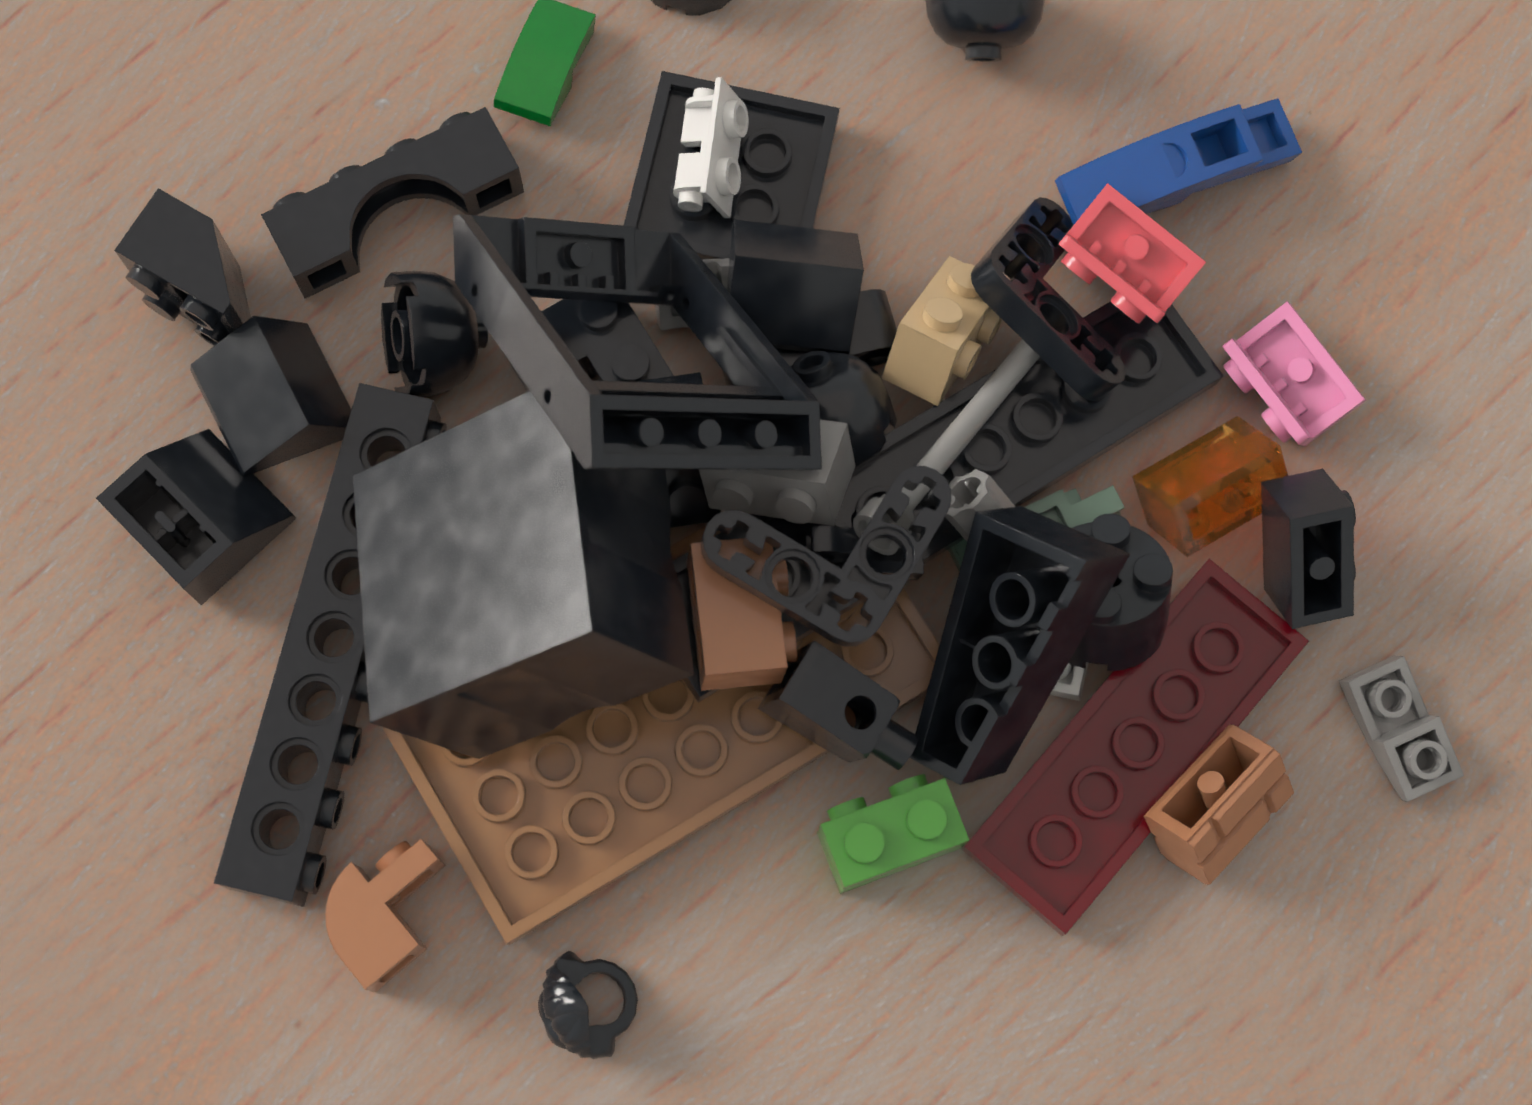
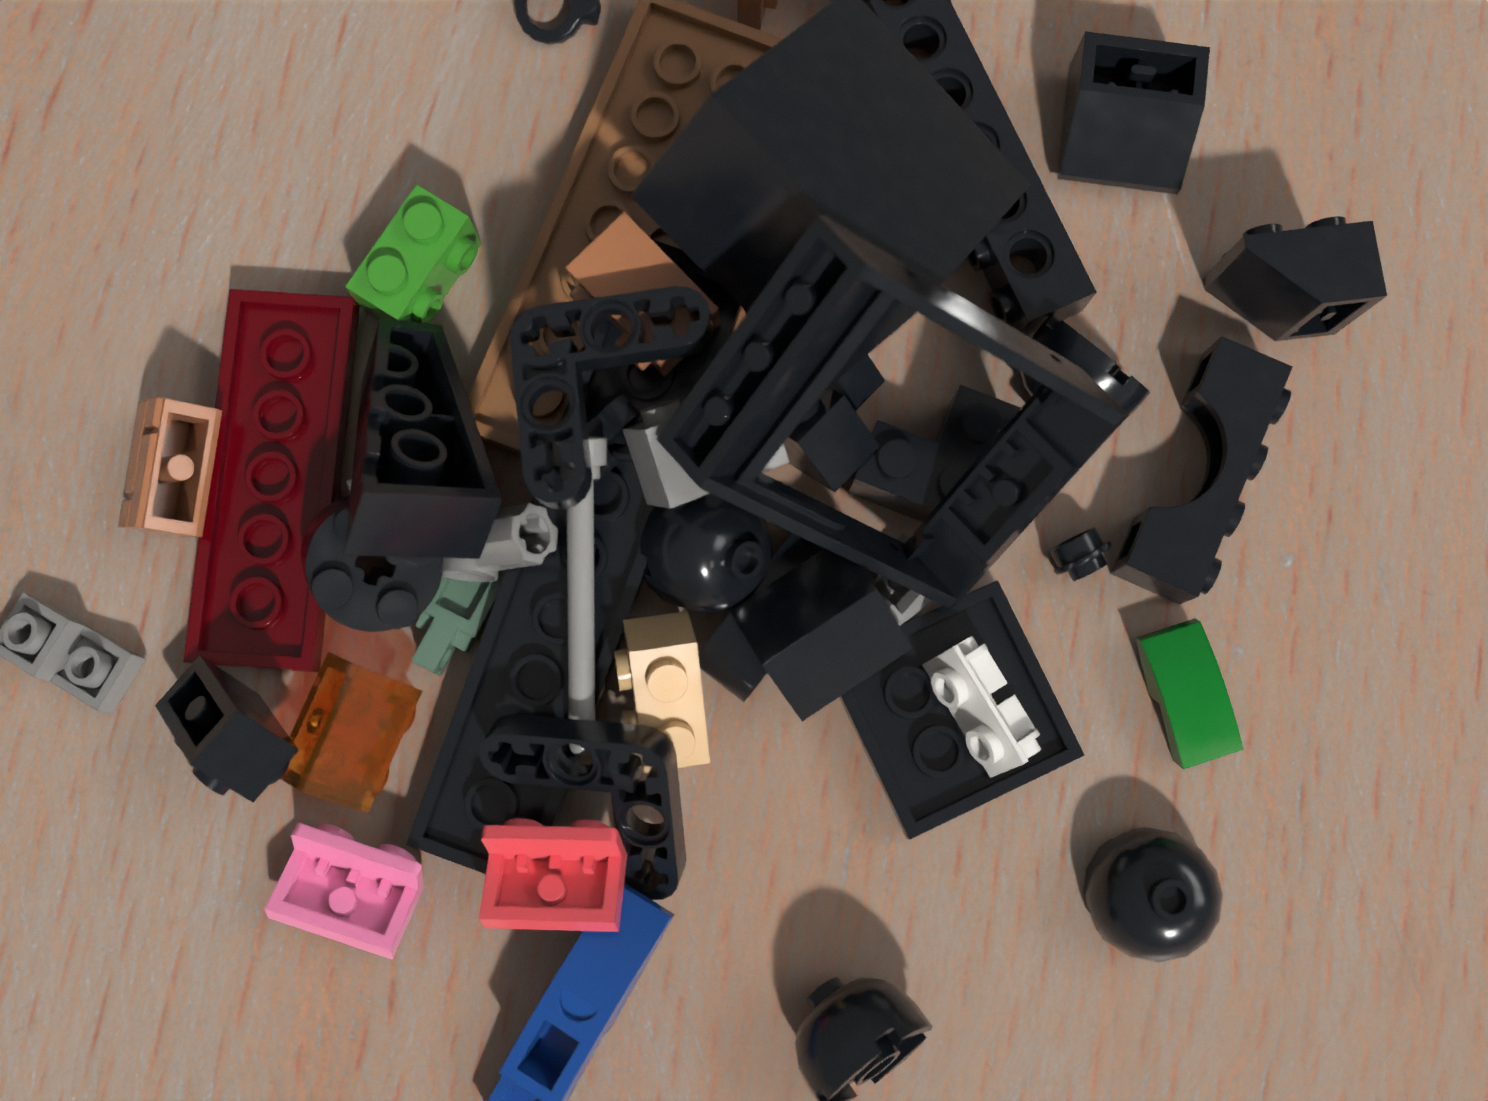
camera: 145 degrees right, 5 degrees up
black slope [190,316,351,477] -> none
black torso [758,641,919,770] -> none
none -> black plate [1049,527,1112,581]

